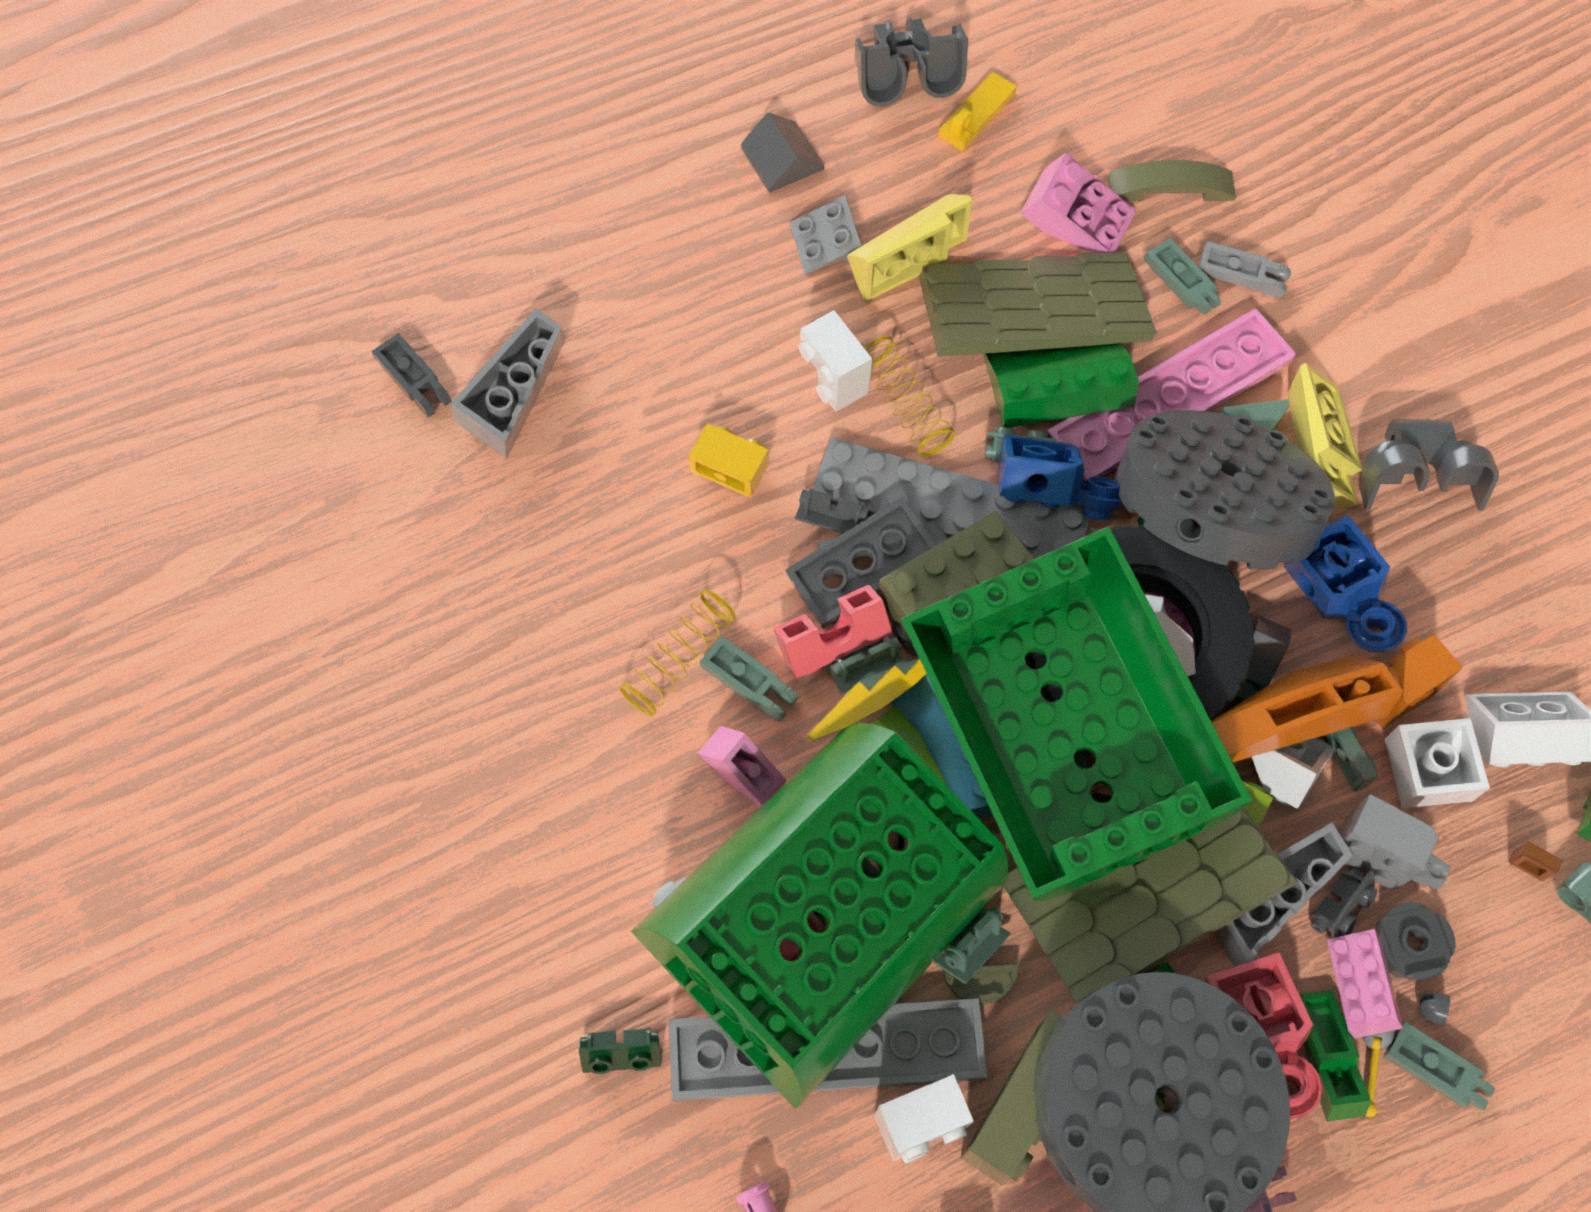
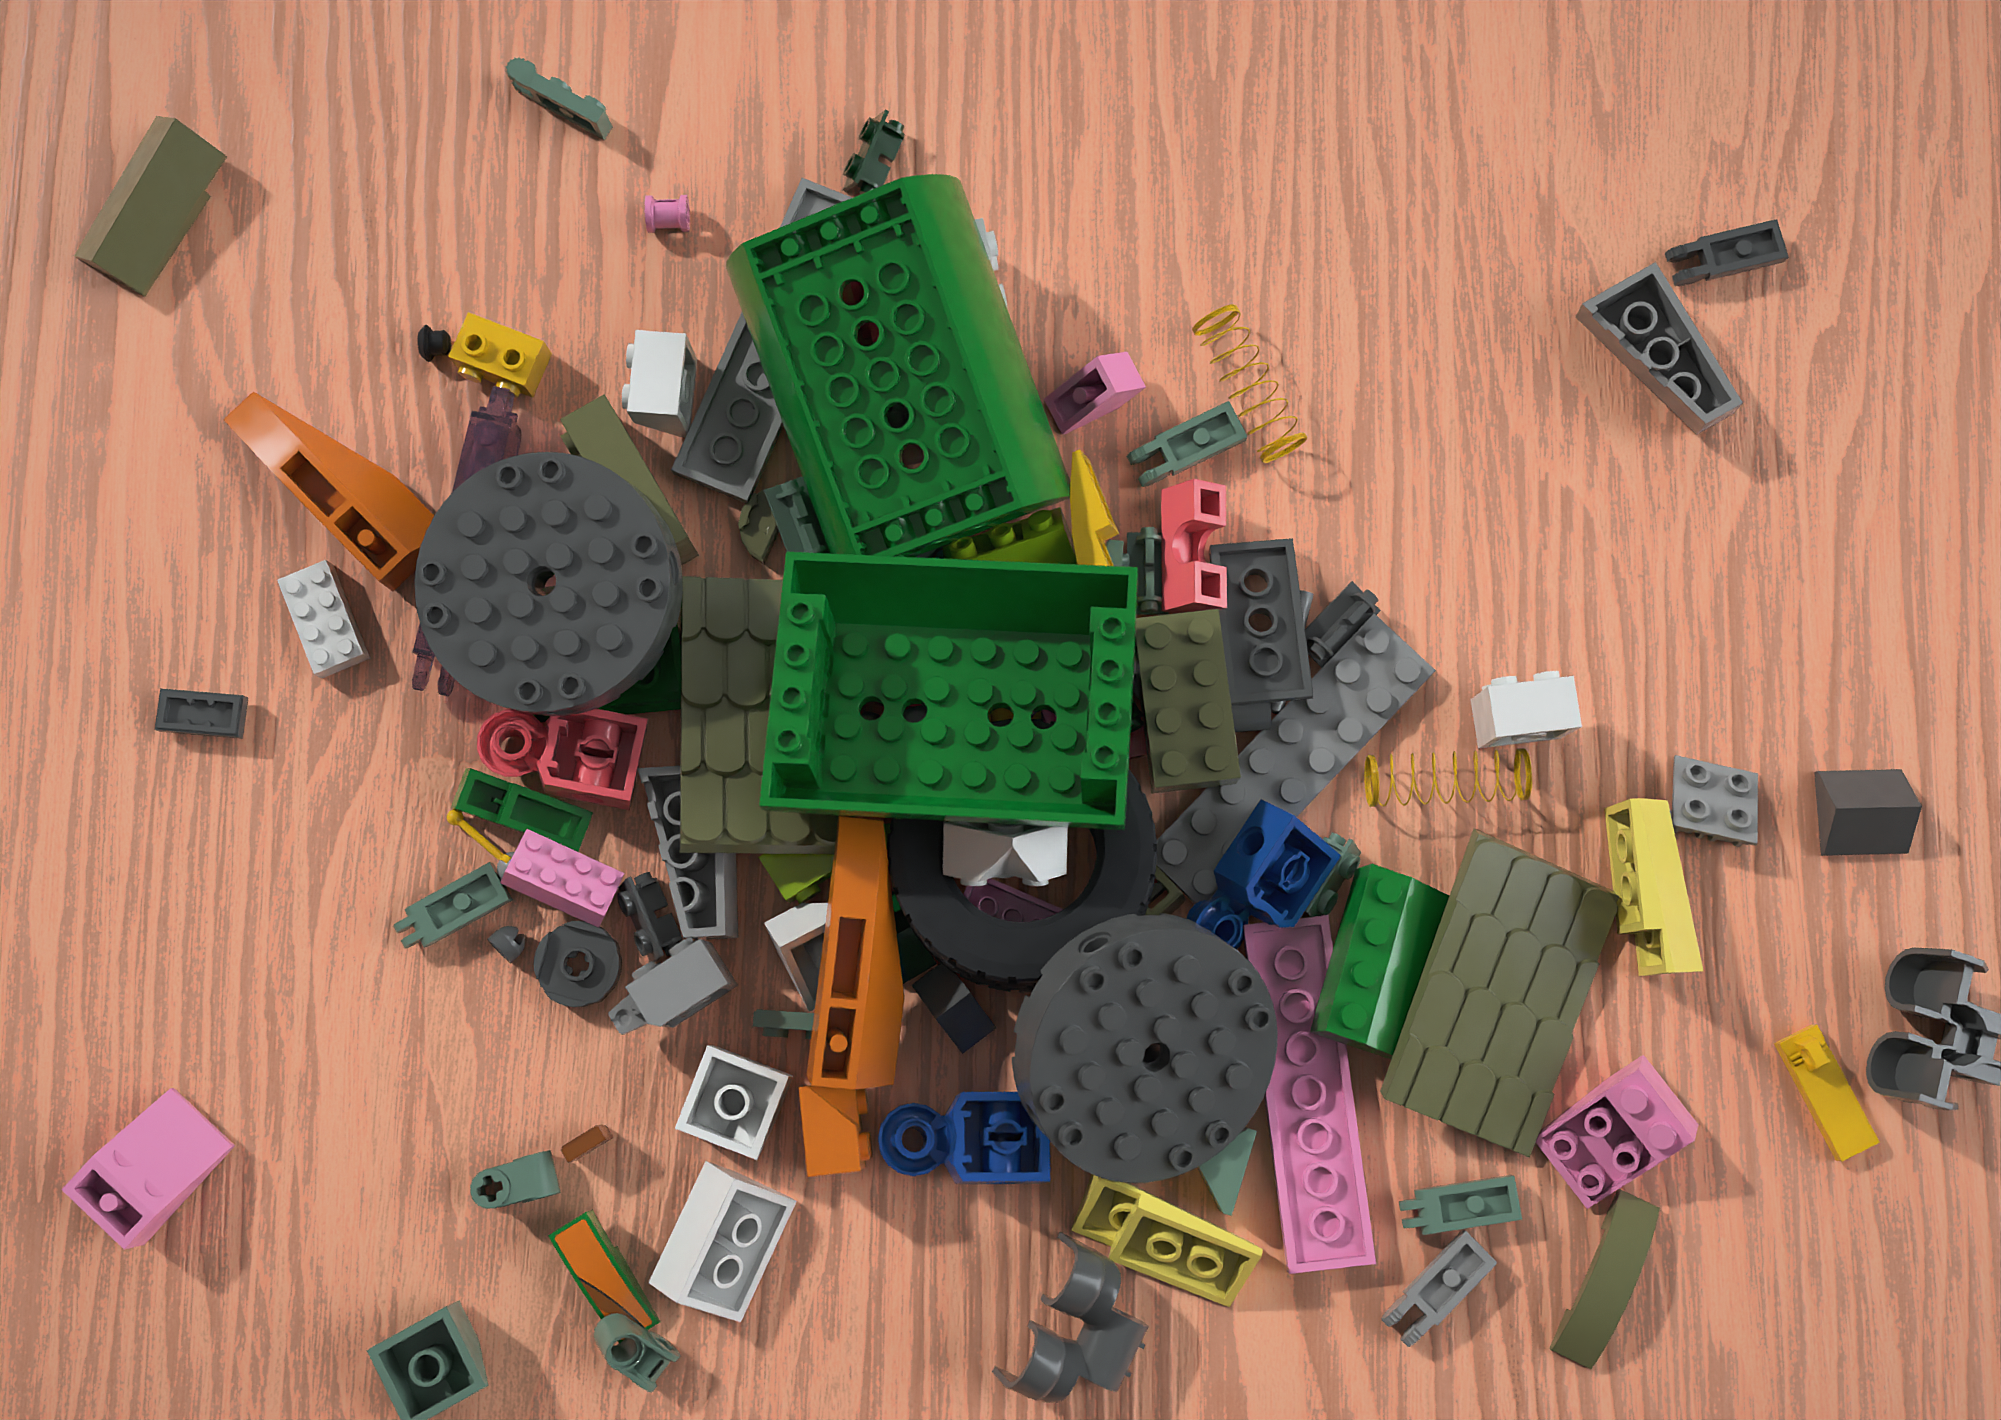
camera: 120 degrees right, 15 degrees up
yellow brick [689,423,769,498] -> none

